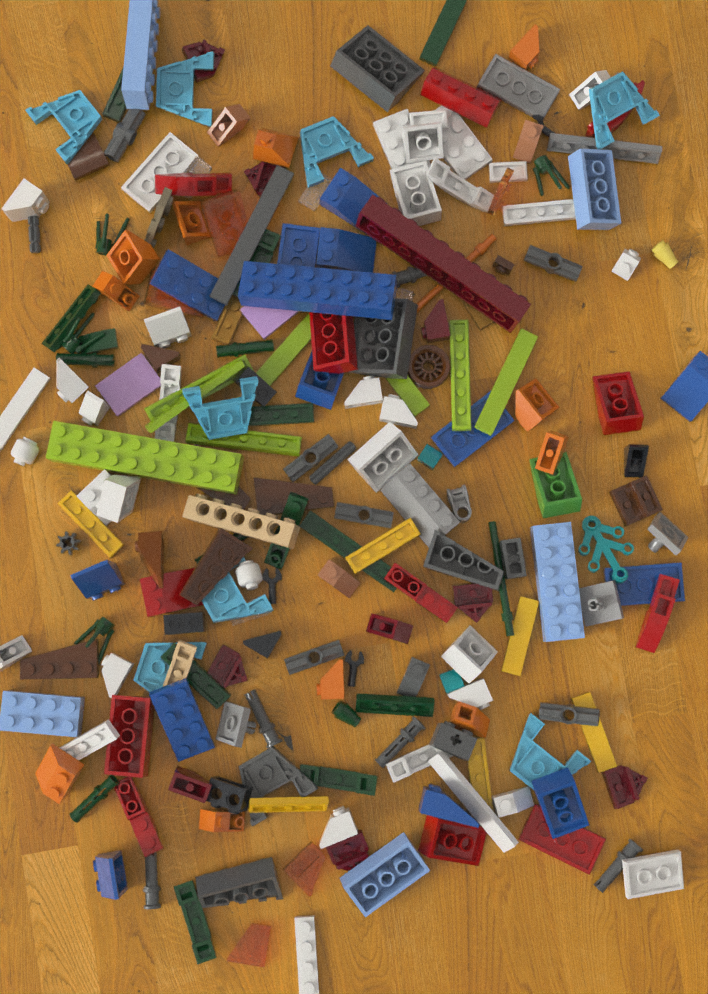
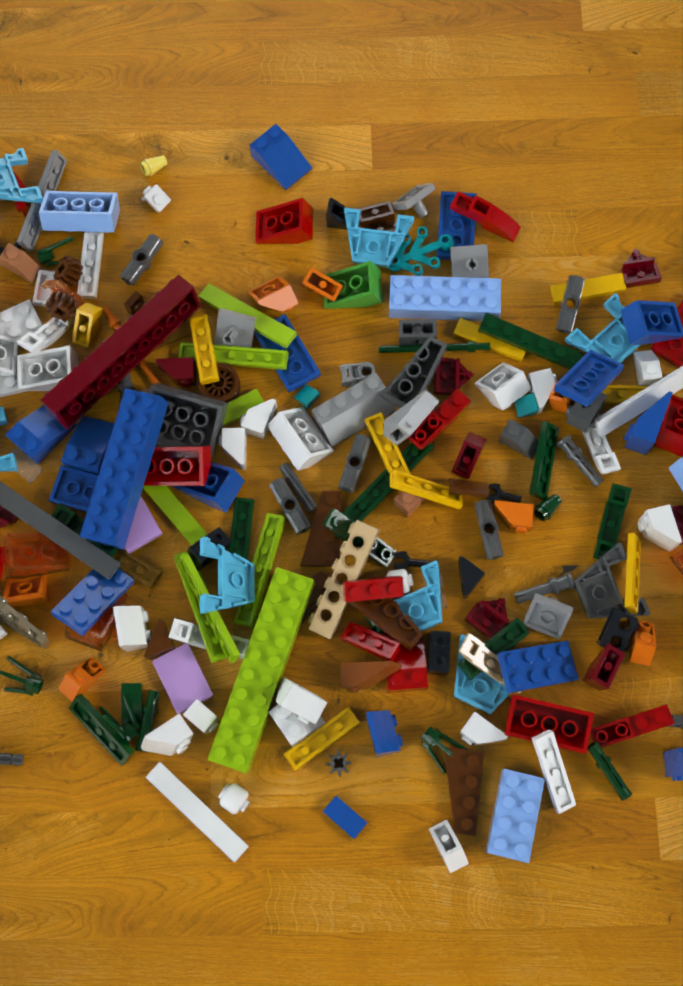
camera: 75 degrees left, 10 degrees down
orange slope [35,743,85,804] -> none
orange slope [106,230,160,284] -> none
dark green pin [216,339,274,358] -> none
none -> reddish brown gear [46,290,78,322]
none -> reddish brown gear [53,256,83,288]
none -> yellow slope [72,302,103,348]
none -> yellow tile [190,315,220,385]
none -> light grey tile [214,308,256,348]
none -> blue tile [323,796,367,839]
none -> red plate [340,621,402,661]
none -> red plate [343,576,404,602]
none -> medium azure wing [344,207,414,268]
none -> light grey slope [383,389,439,445]
none -> yellow tile [390,469,463,509]
none -> reddish brown slope [448,478,489,497]
none -> dark green plate [478,313,585,370]
none -> blue plate [554,349,624,407]

